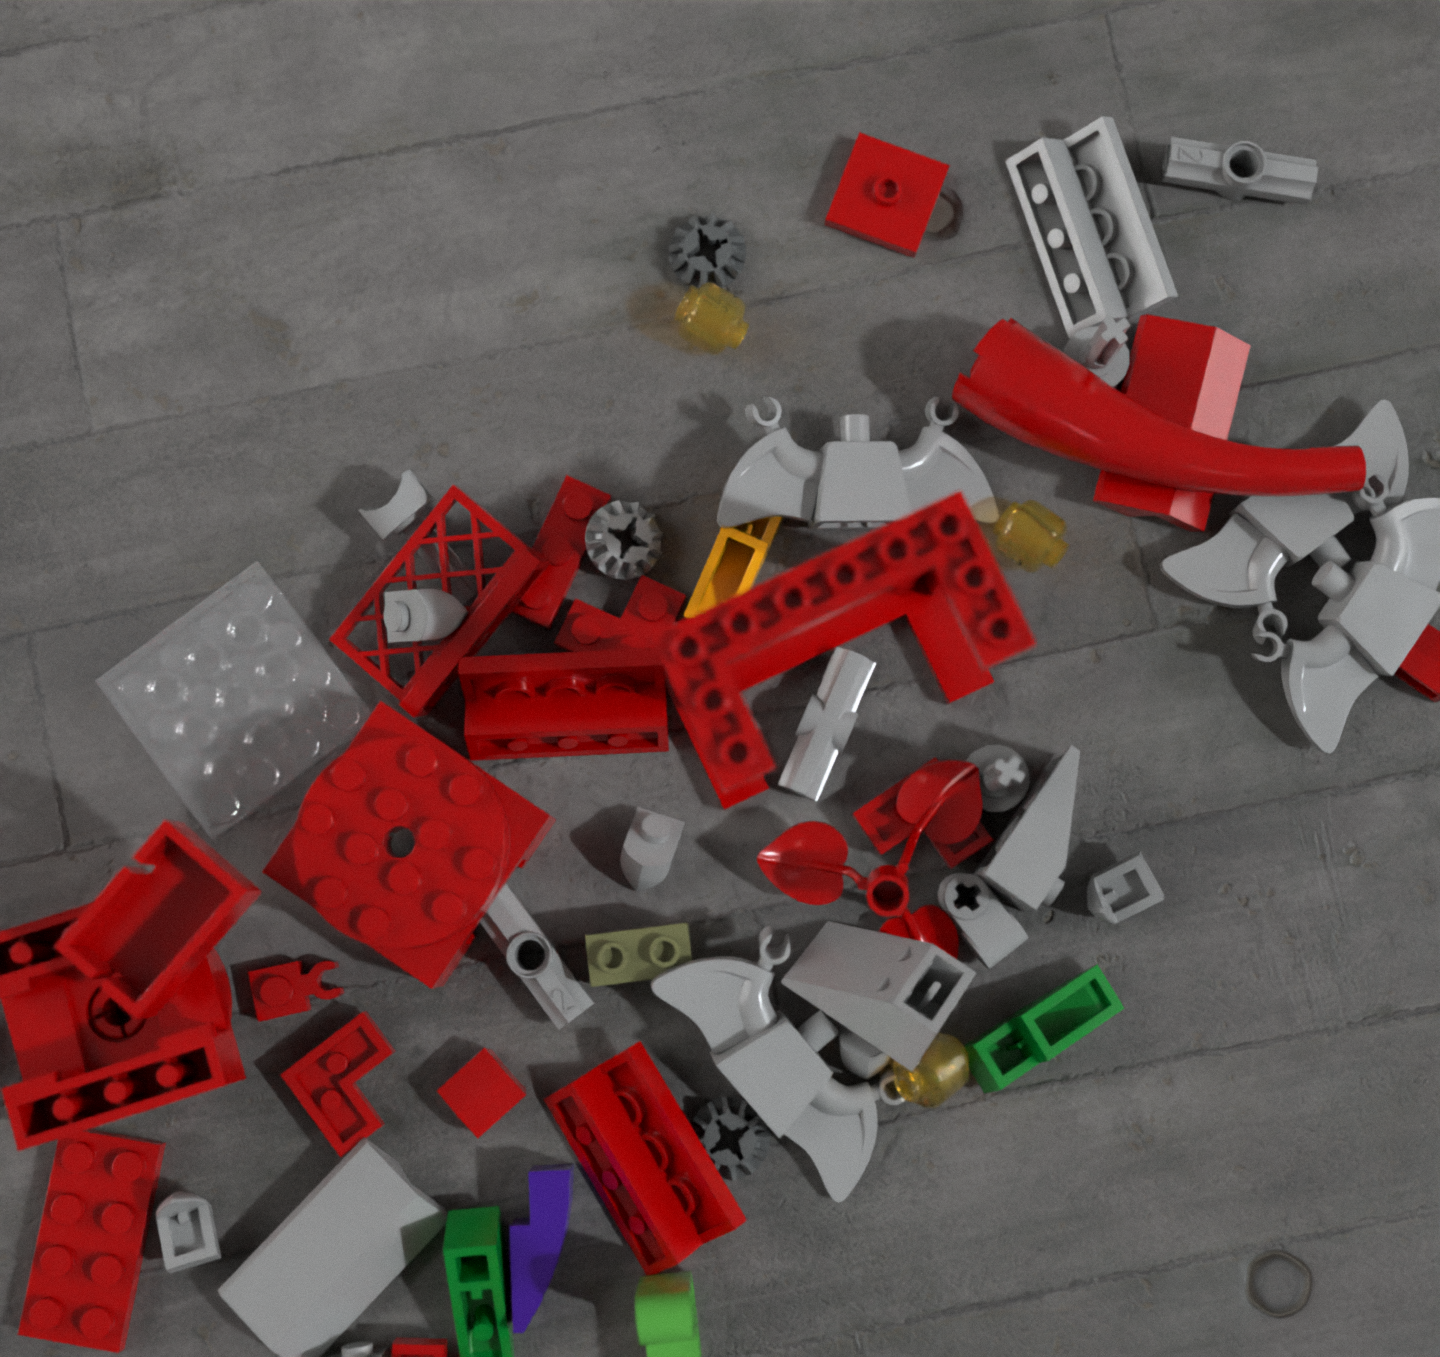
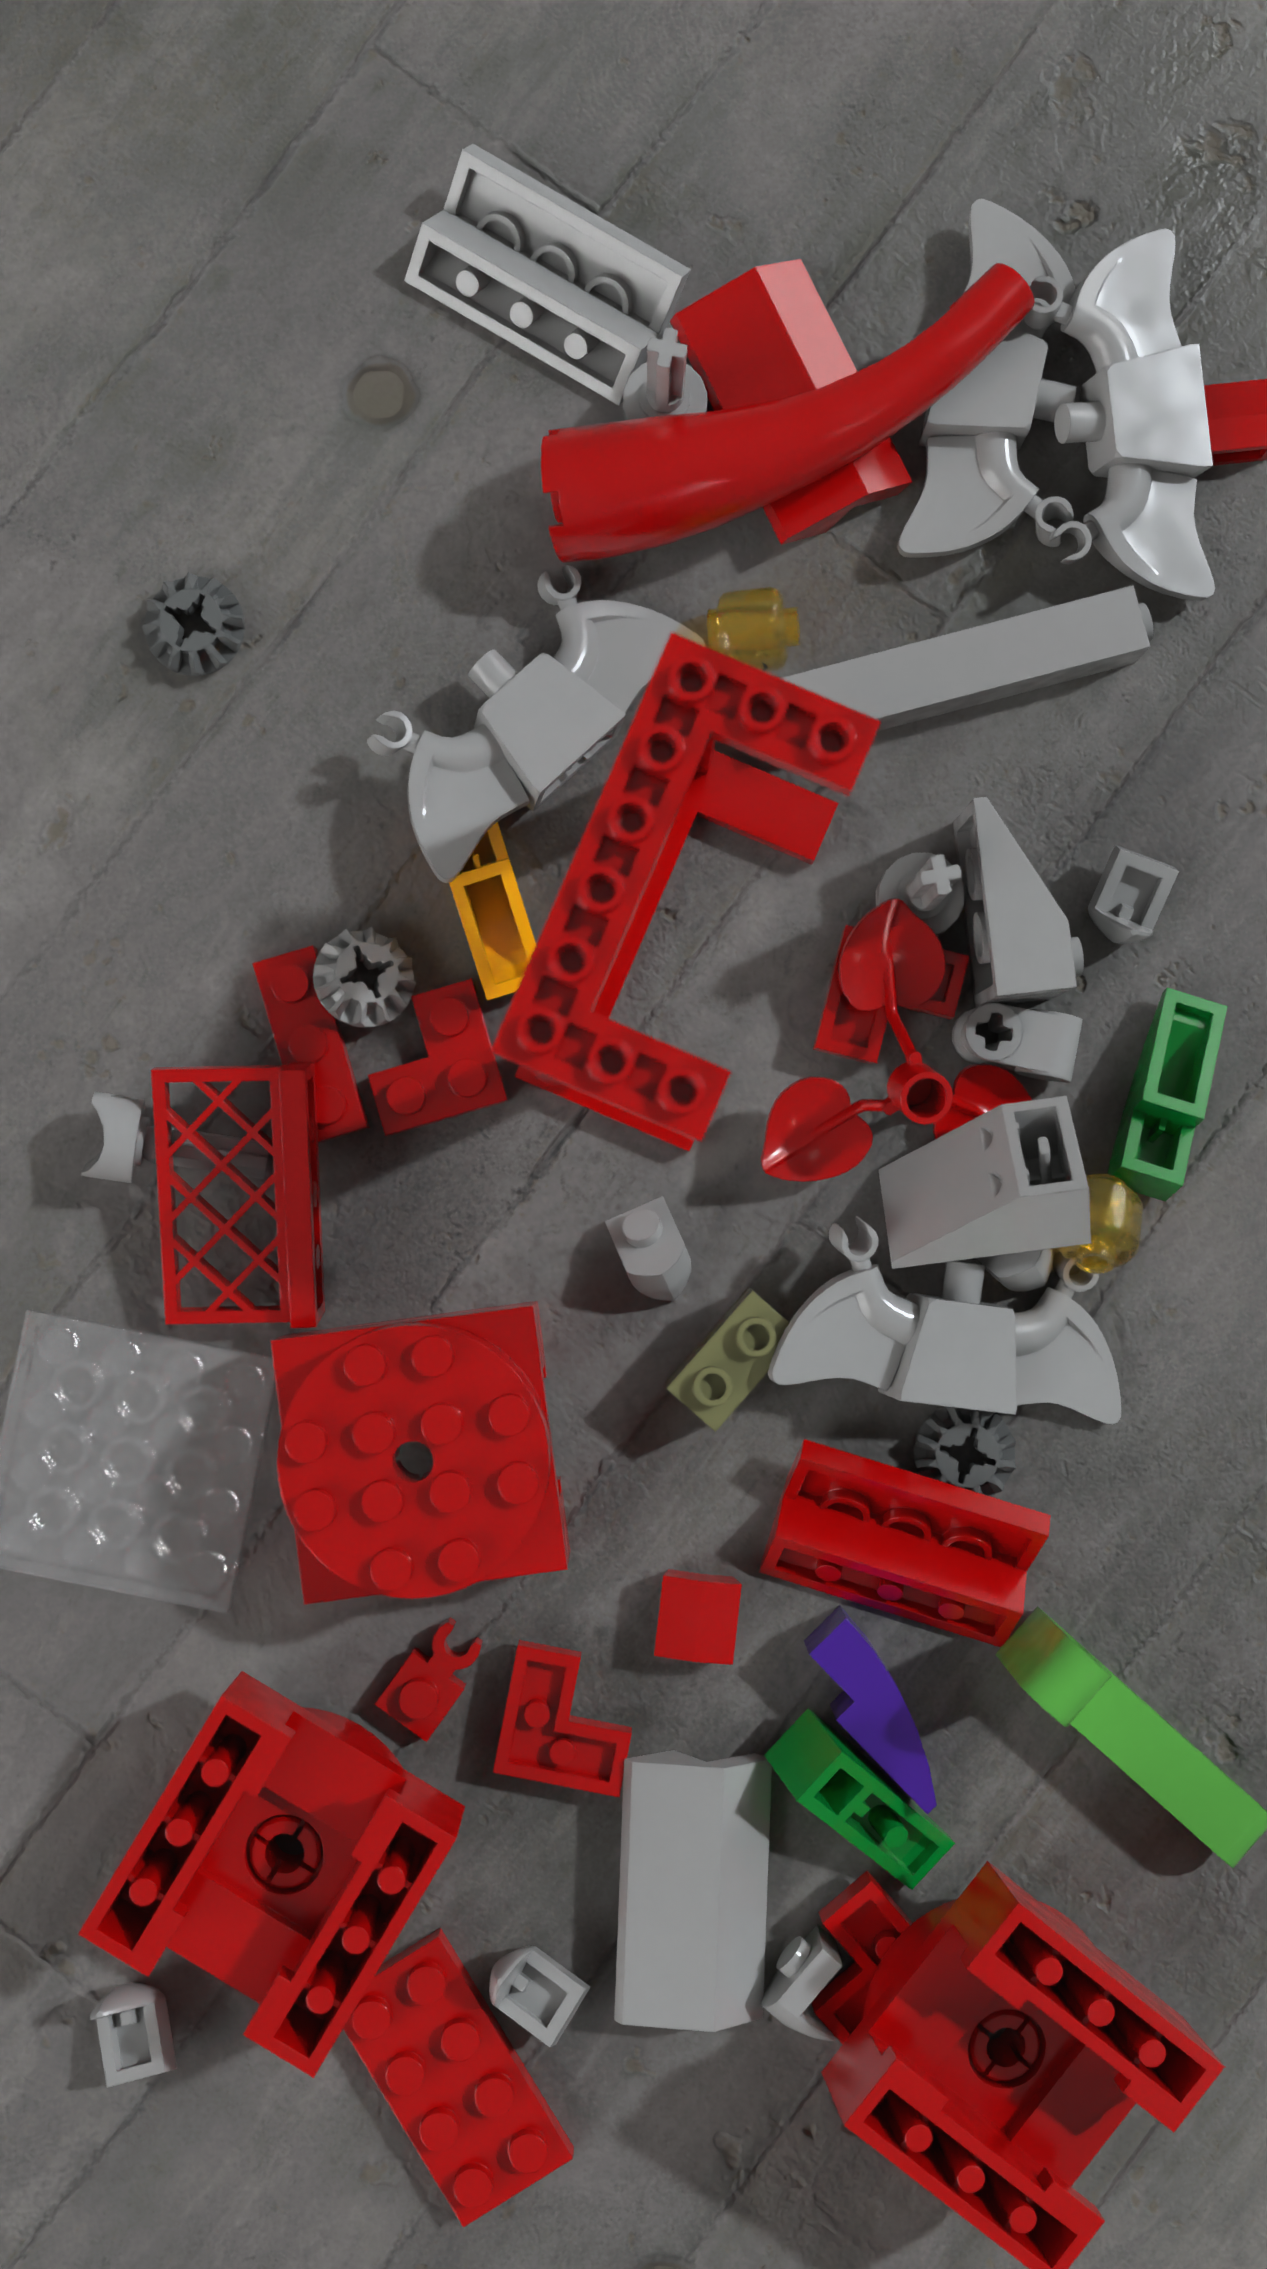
camera: 45 degrees left, 5 degrees up
red piece [54,819,262,1019] -> none
light grey plate [384,589,469,643] -> none
red slope [459,648,669,761] -> none
light grey piece [480,883,595,1030] -> none
clear yellow head [673,282,749,356] -> none
light grey piece [778,647,876,802] -> none
red plate [824,132,950,258] -> none
light grey piece [1161,137,1318,205] -> none
none -> light grey brick [781,585,1153,731]

